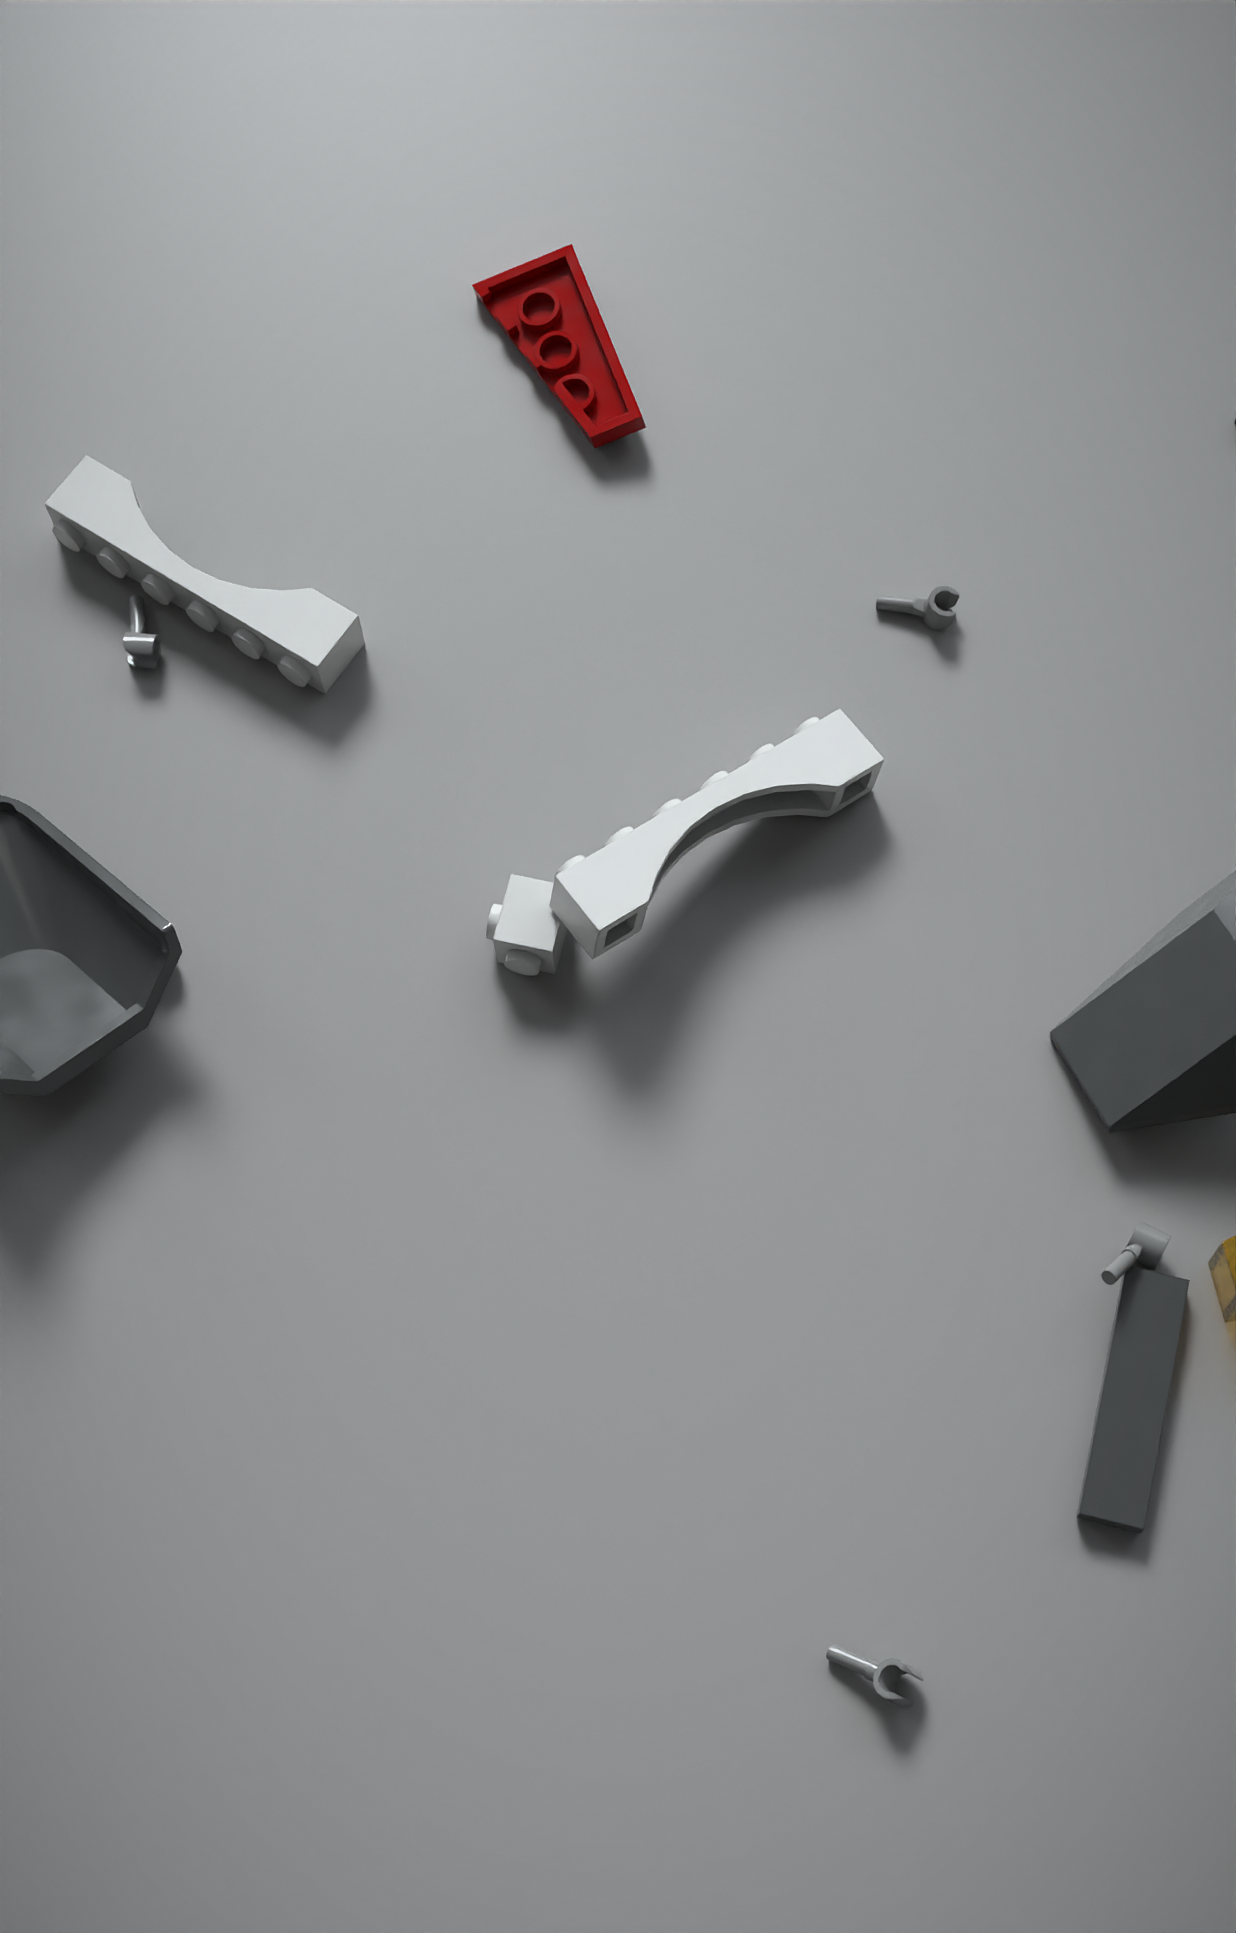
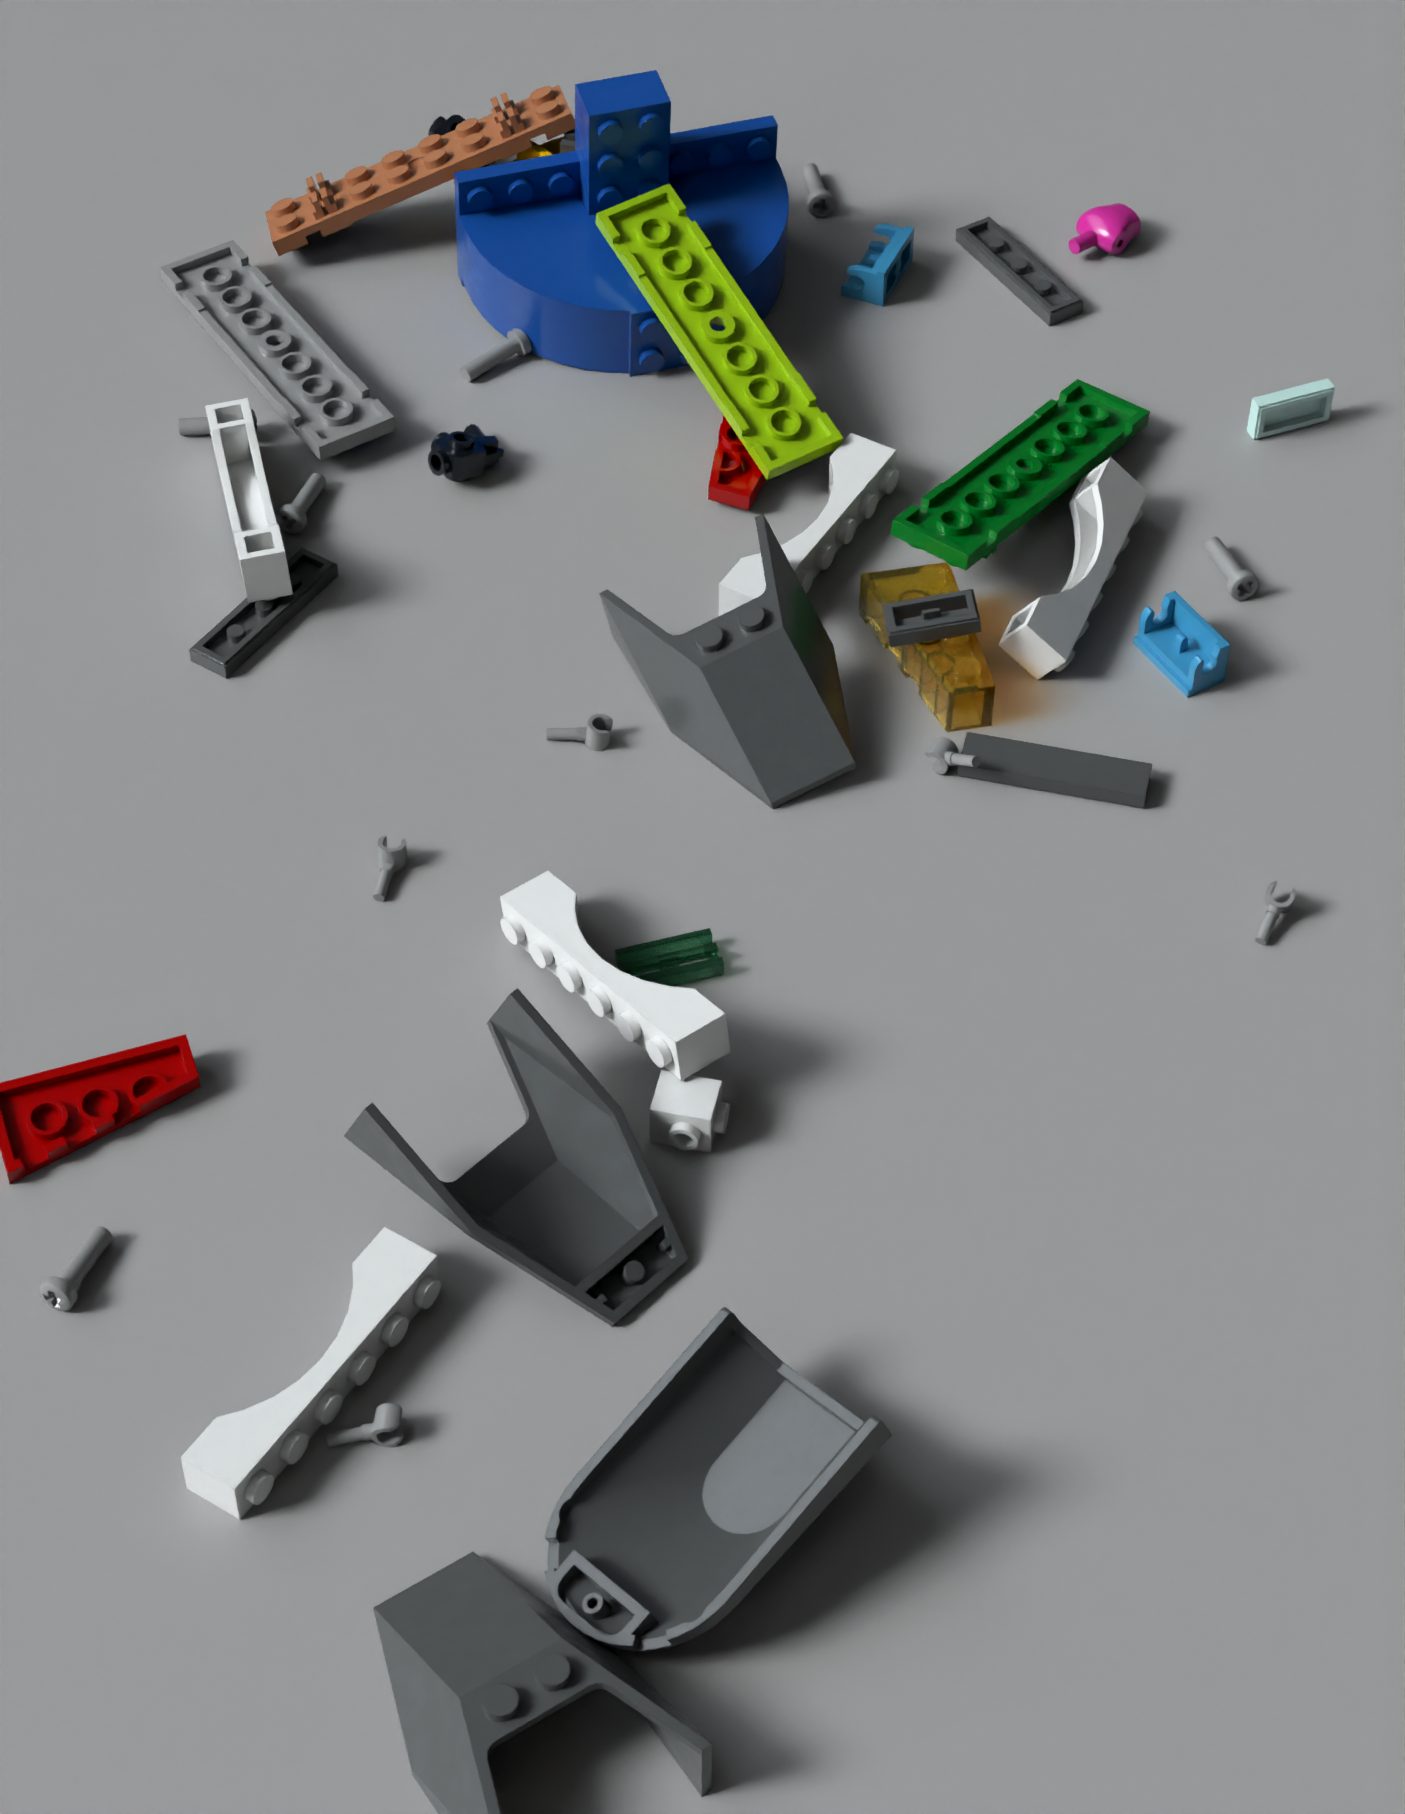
camera: 95 degrees left, 20 degrees down
none -> light grey piece [39,1226,113,1311]
none -> dark grey windscreen [344,988,689,1326]
none -> light grey hand [546,714,613,751]
none -> clear green tile [615,928,724,987]

